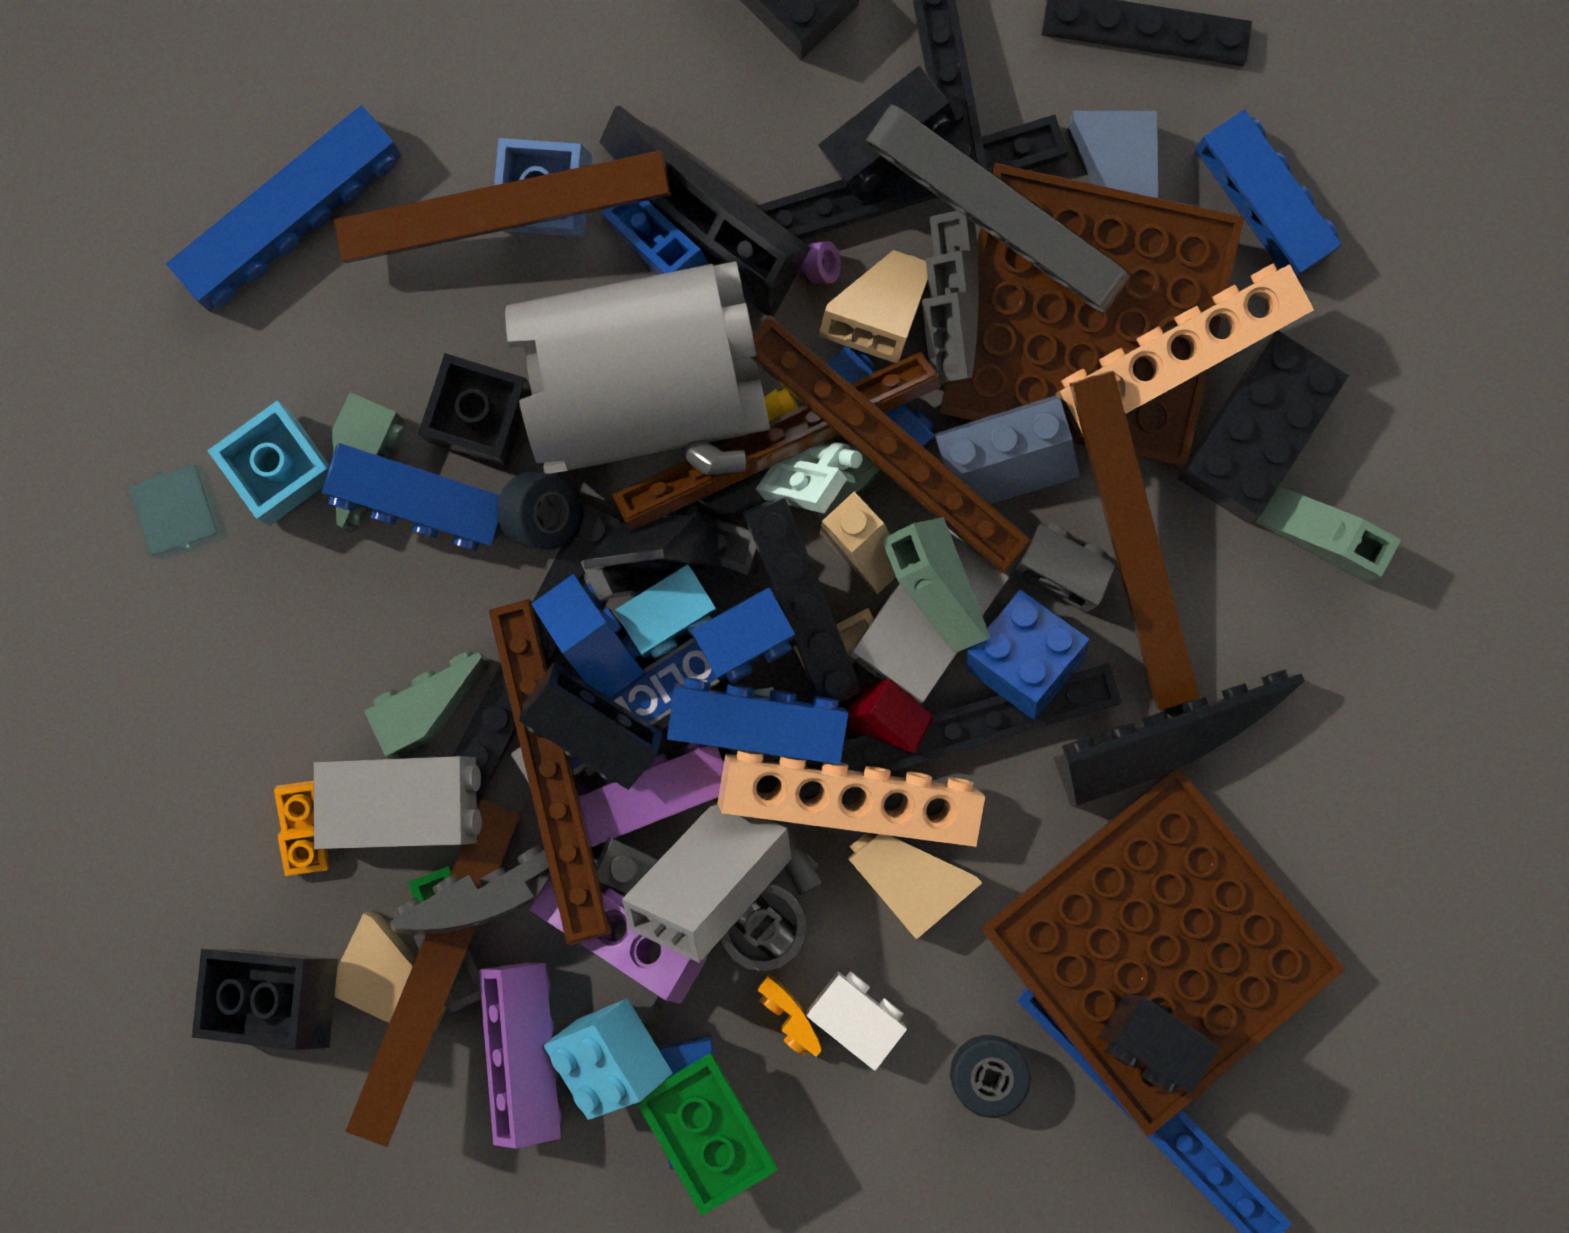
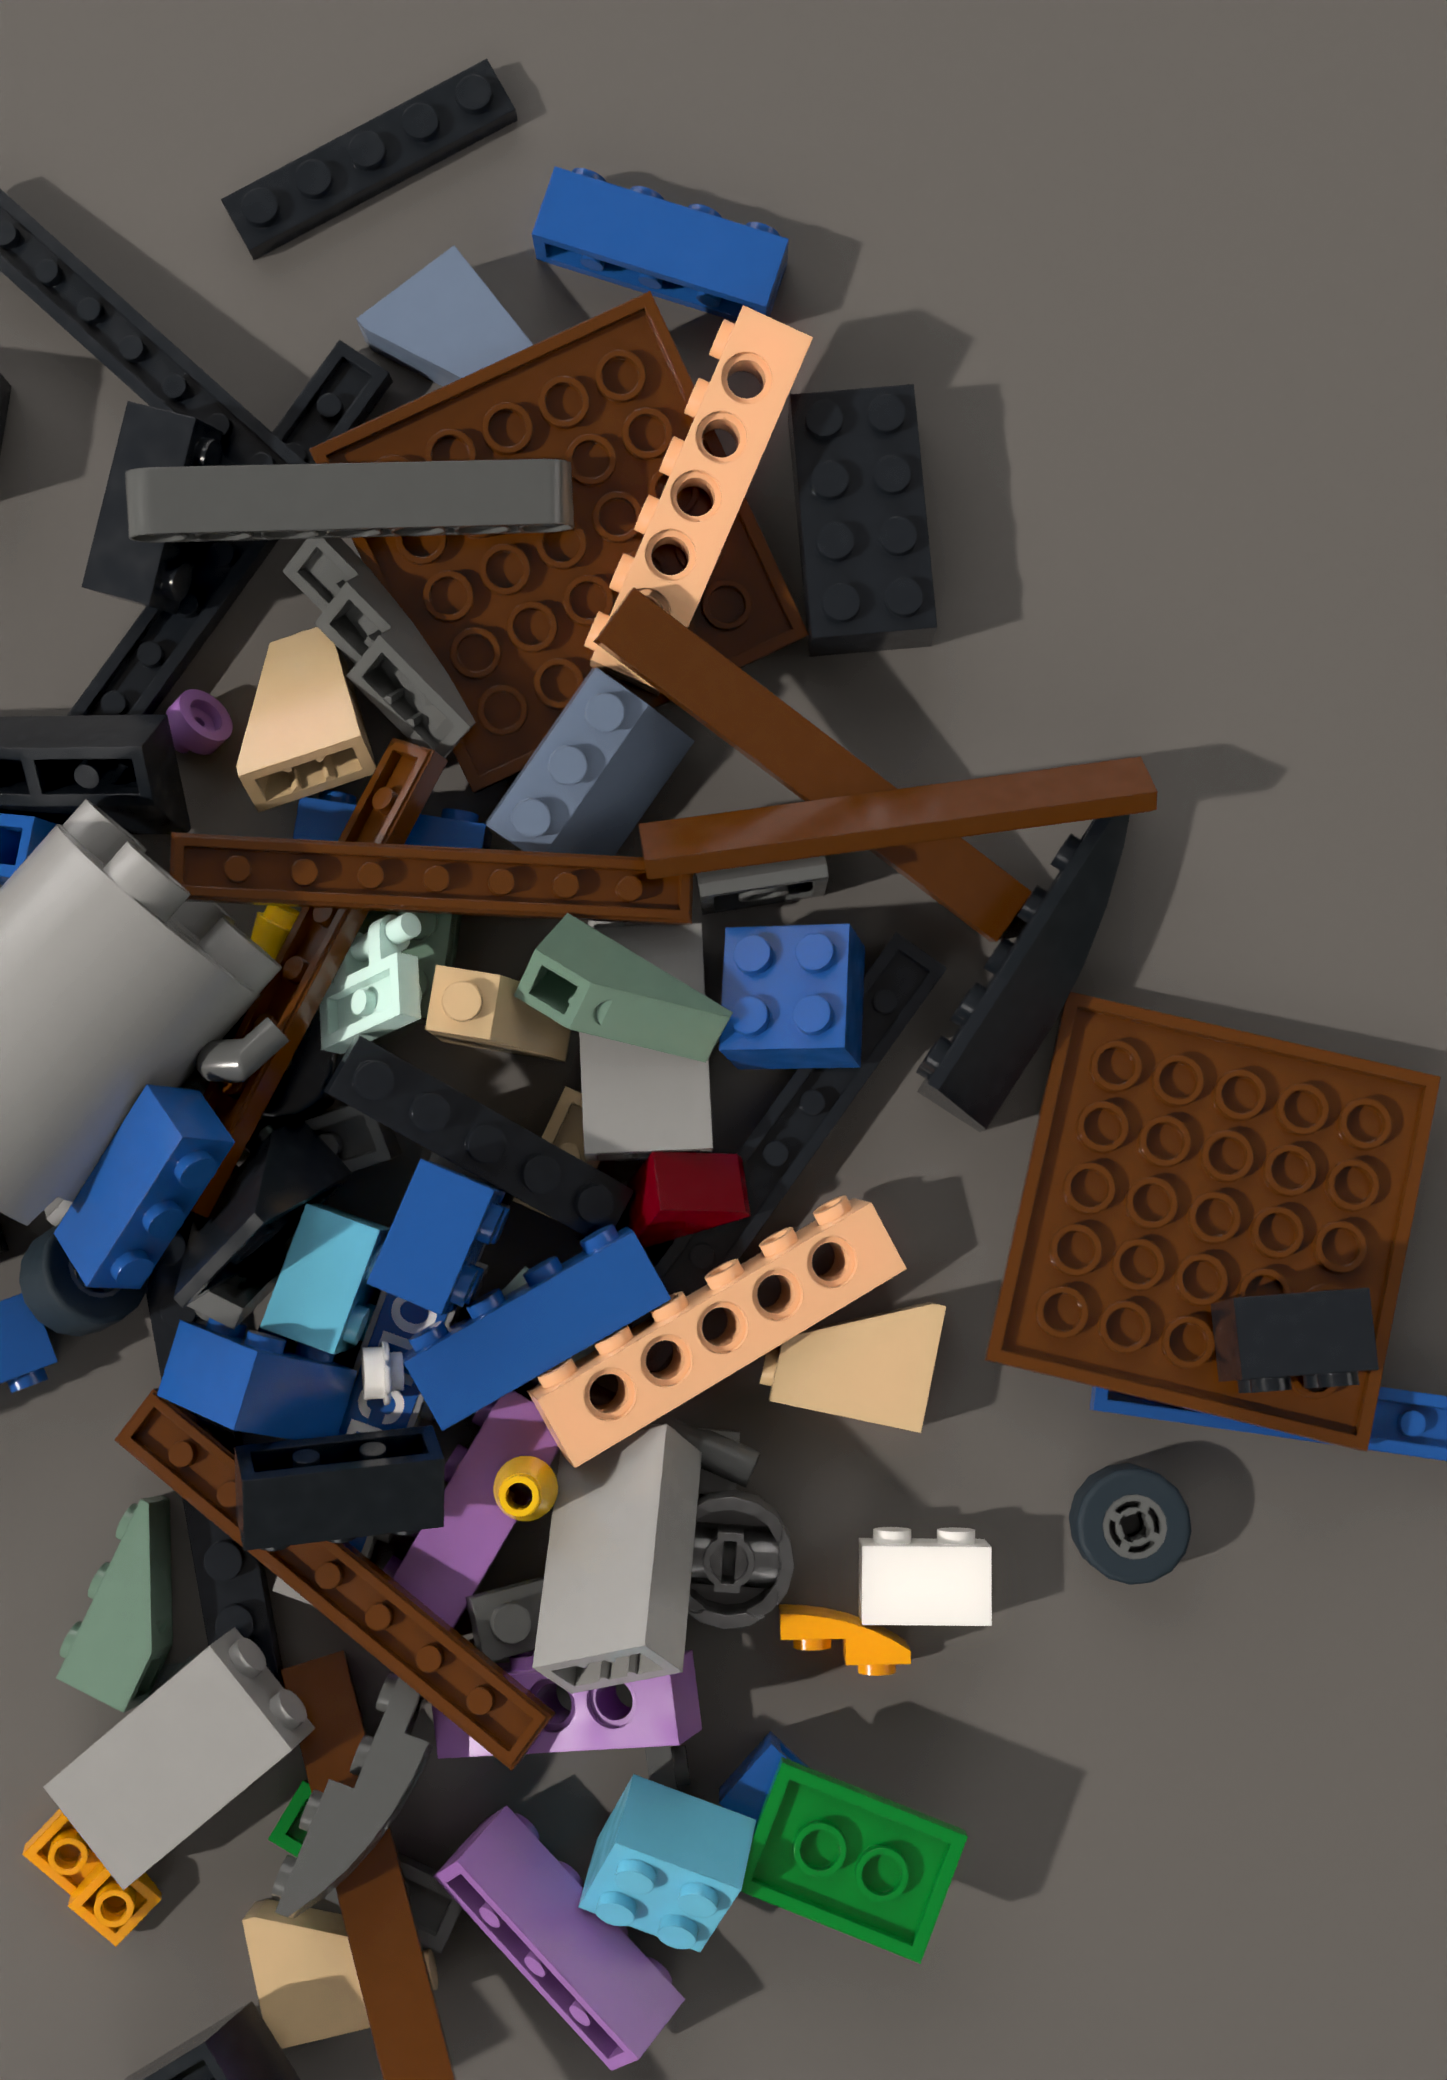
camera: 35 degrees left, 0 degrees up
sand green slope [1255,486,1401,582] -> none
none -> blue brick [54,1084,235,1289]
none -> white plate [361,1341,404,1405]
none -> yellow cone [493,1456,558,1521]
none -> reddish brown tile [639,756,1158,879]

